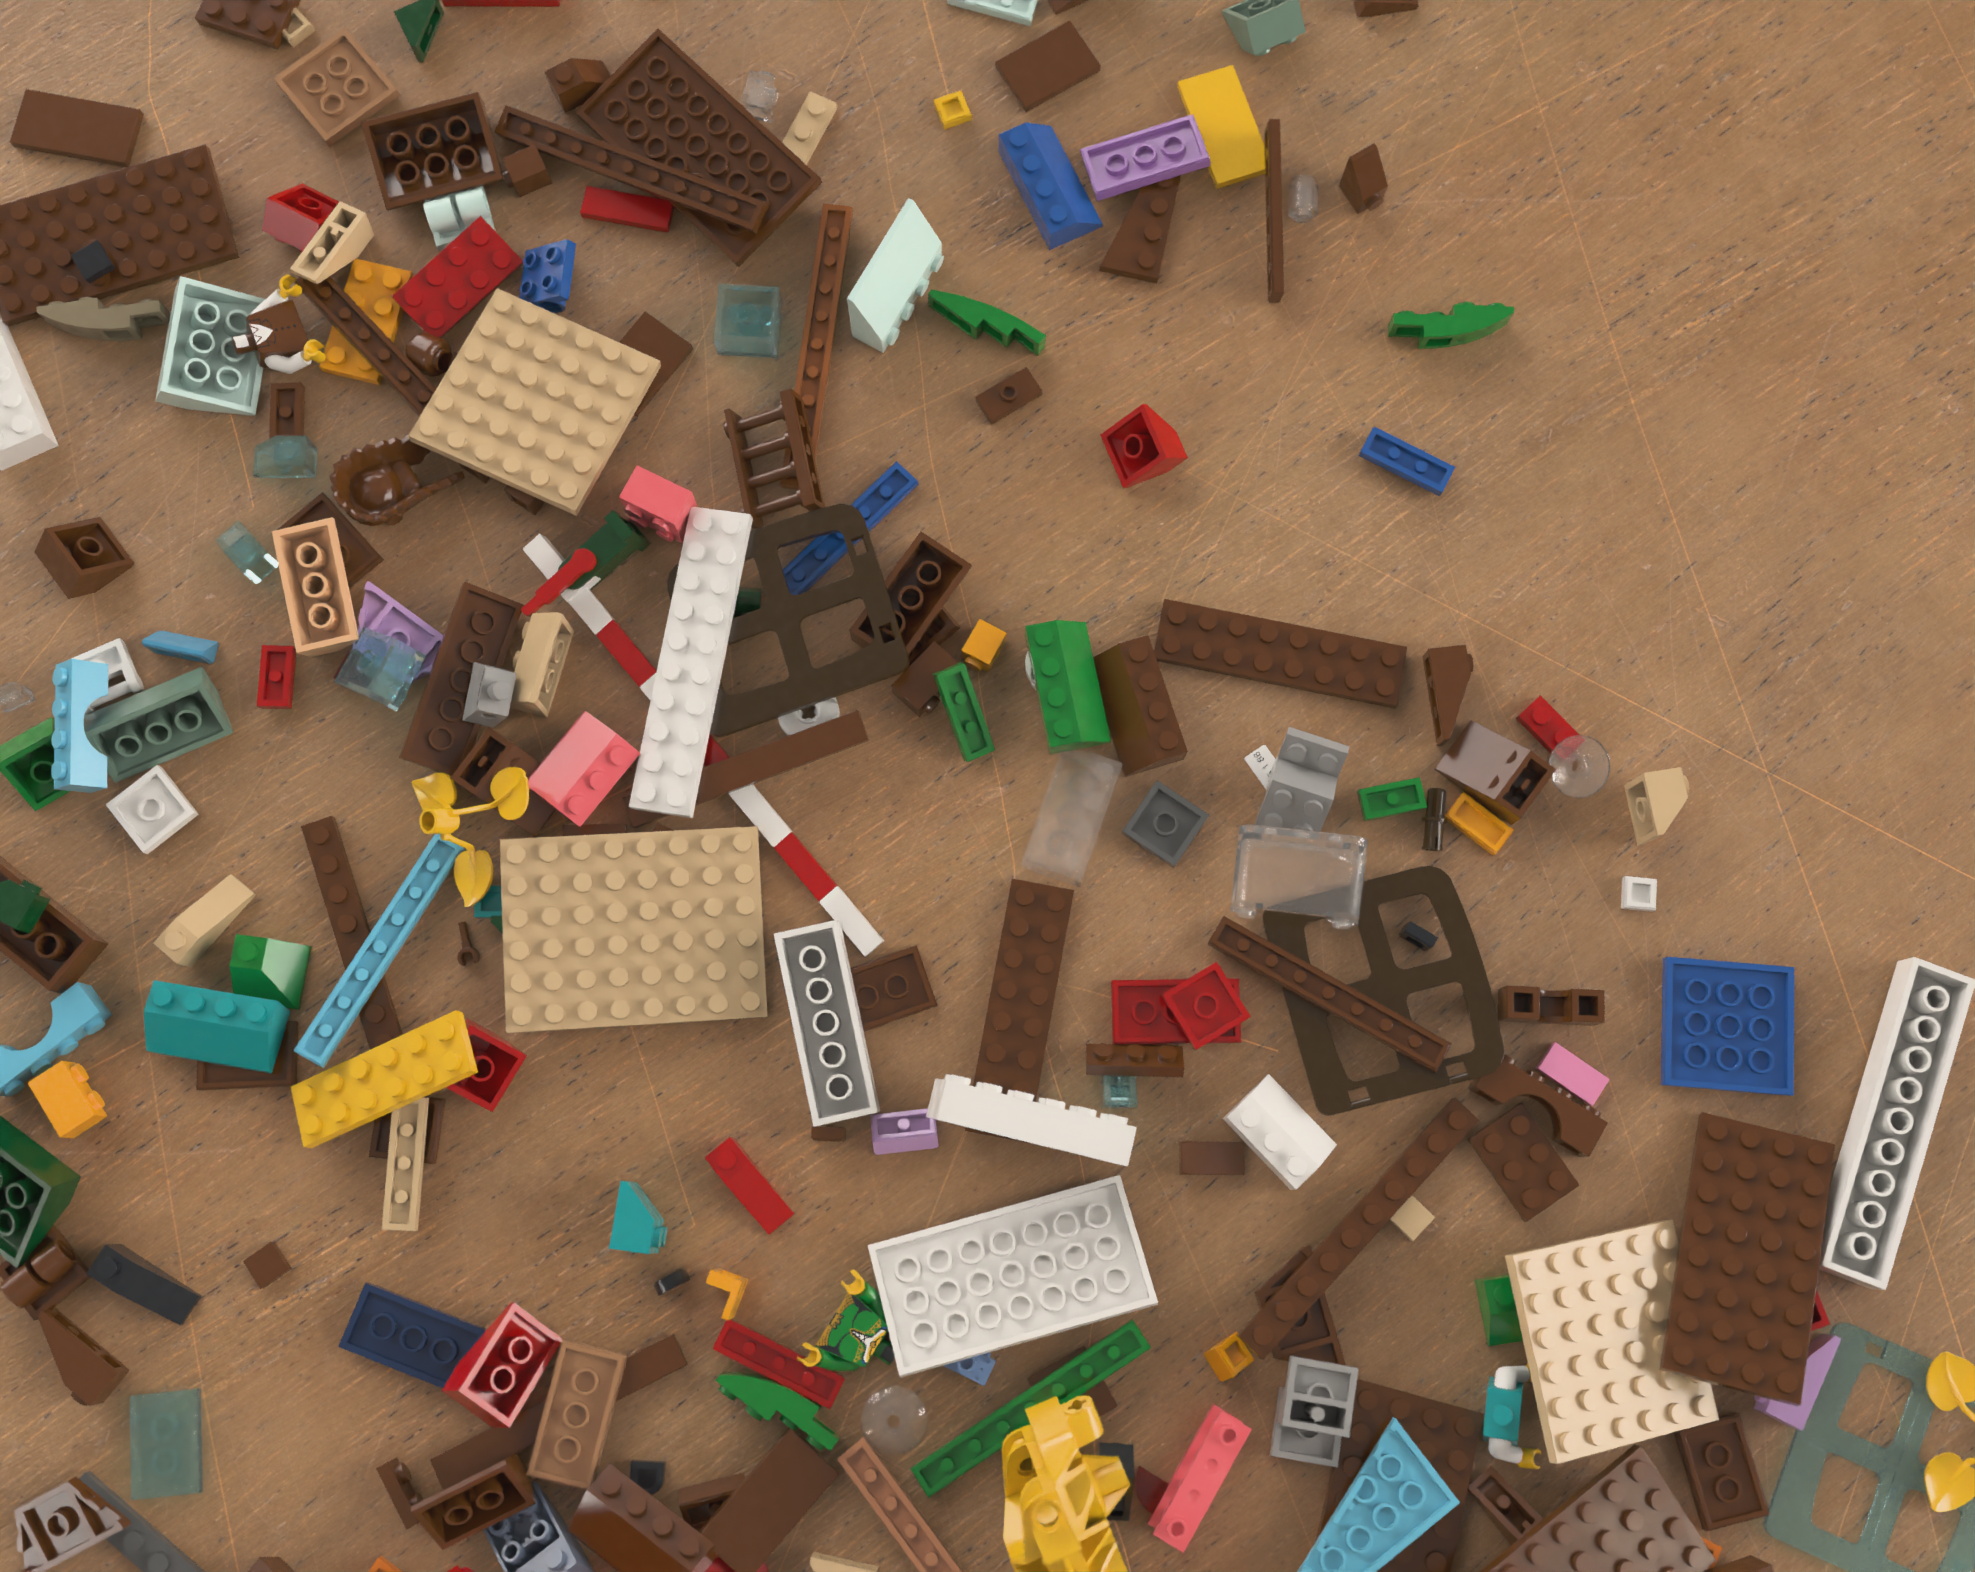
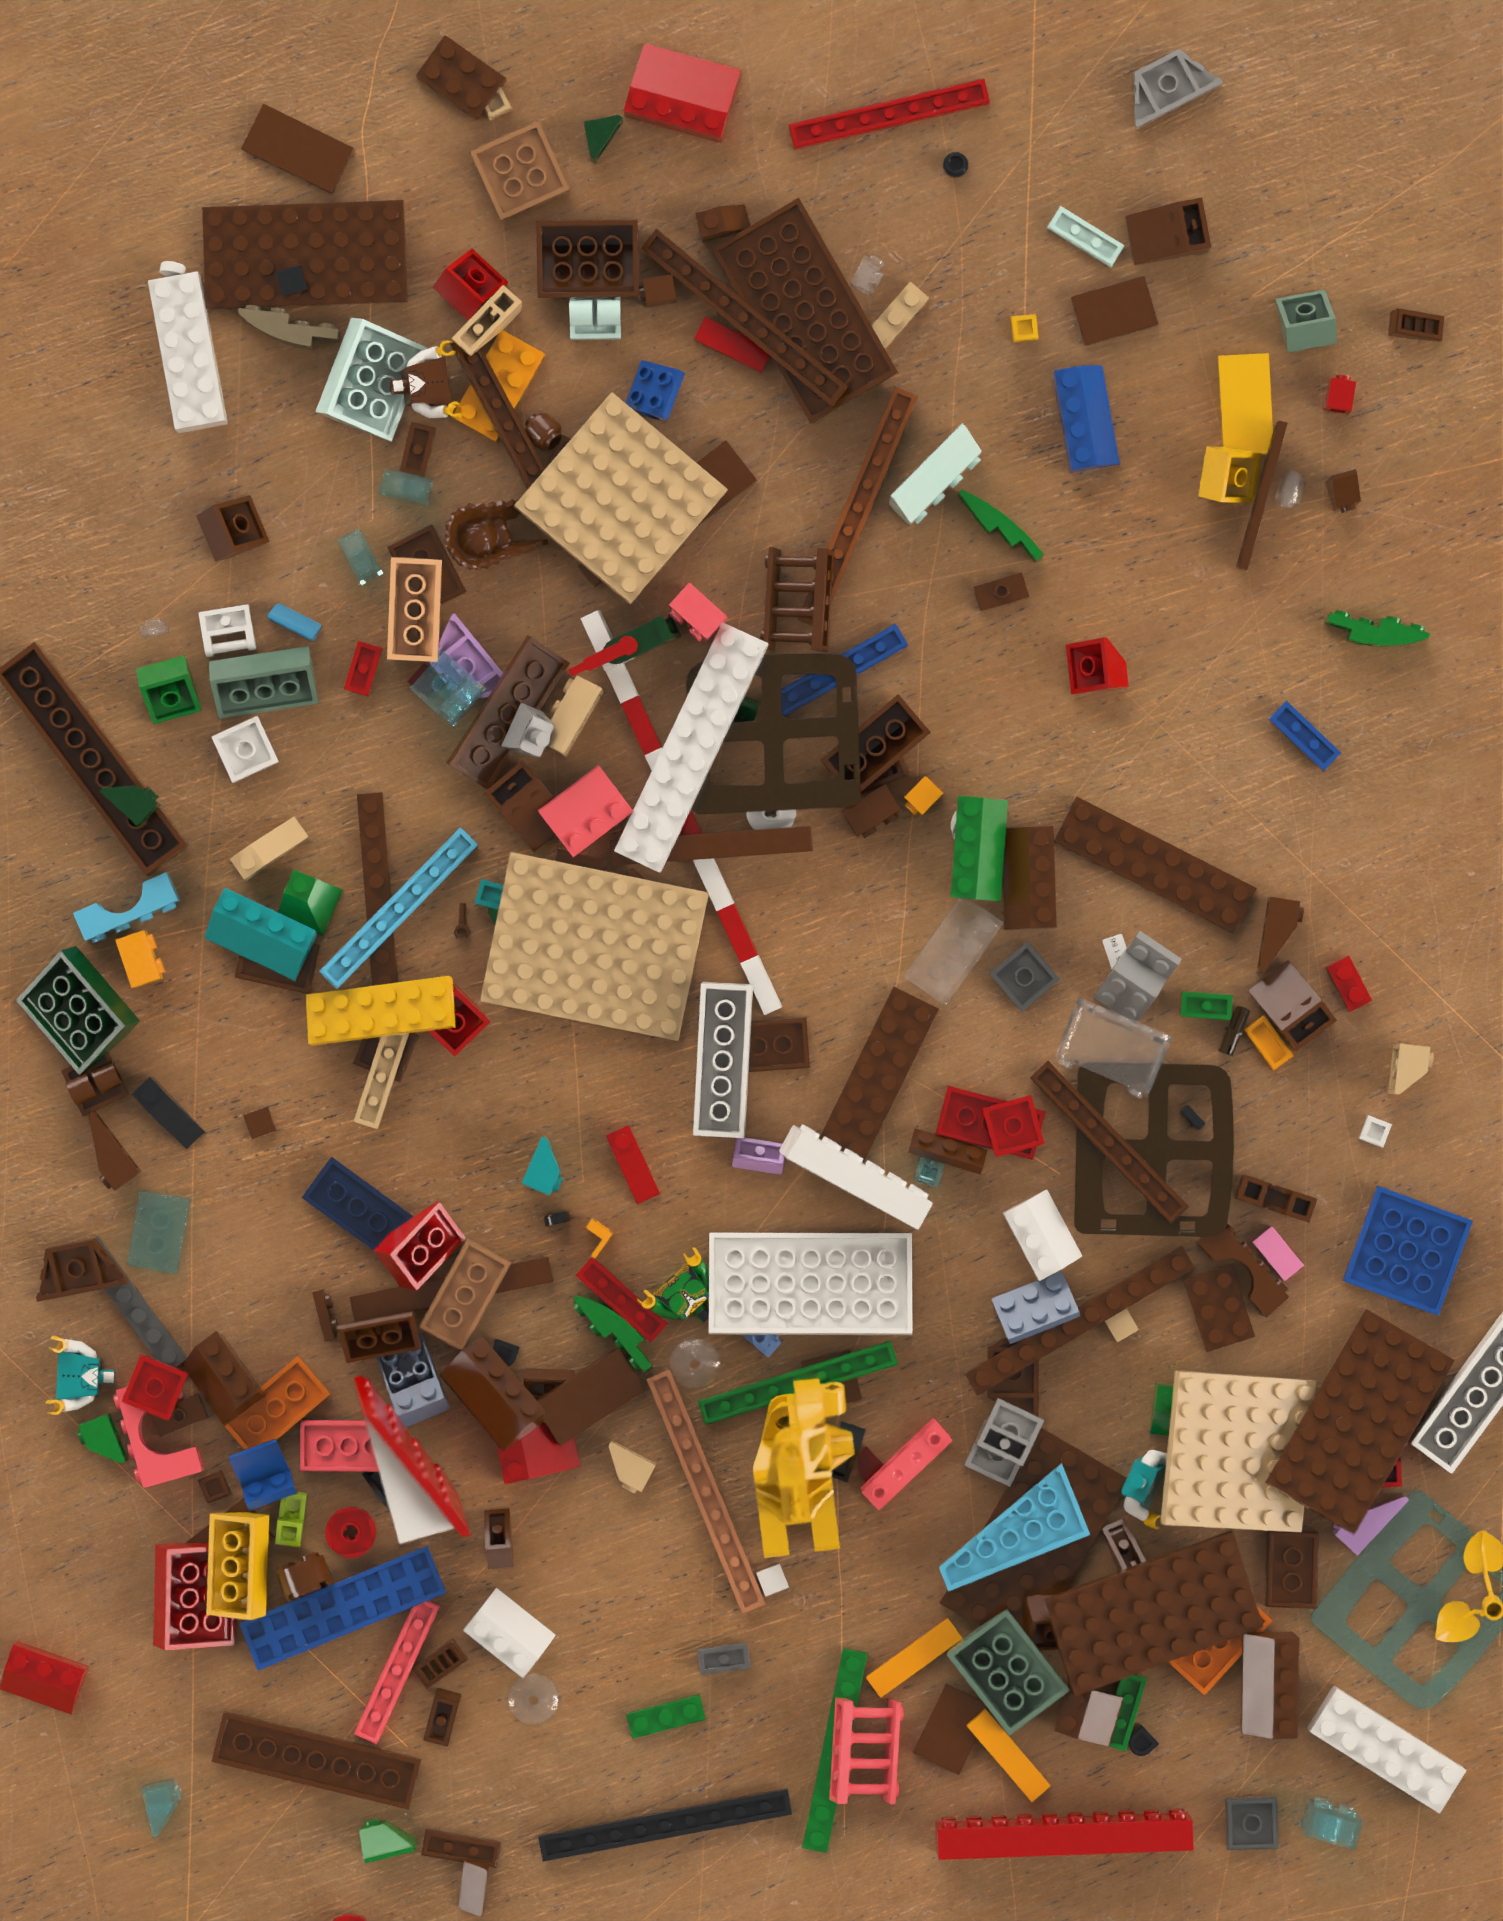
camera: 15 degrees right, 10 degrees up
medium azure arch [51,659,108,793] -> none
red plate [392,216,523,338] -> none
yellow plant [411,767,529,907] -> none
clear light blue brick [714,284,782,358] -> none
reddish brown tile [811,1126,846,1142] -> none
green plate [933,662,995,762] -> none
medium lavender tile [1080,114,1211,201] -> none
reddish brown wing [1099,175,1181,283] -> none
reddish brown slope [1179,1141,1245,1175] -> none
light orange slope [1204,1332,1255,1382] -> none
clear dish [1549,735,1610,798] -> none
none -> plate [992,1271,1081,1344]
none -> yellow slope [1198,446,1262,503]
none -> red brick [1324,375,1357,415]

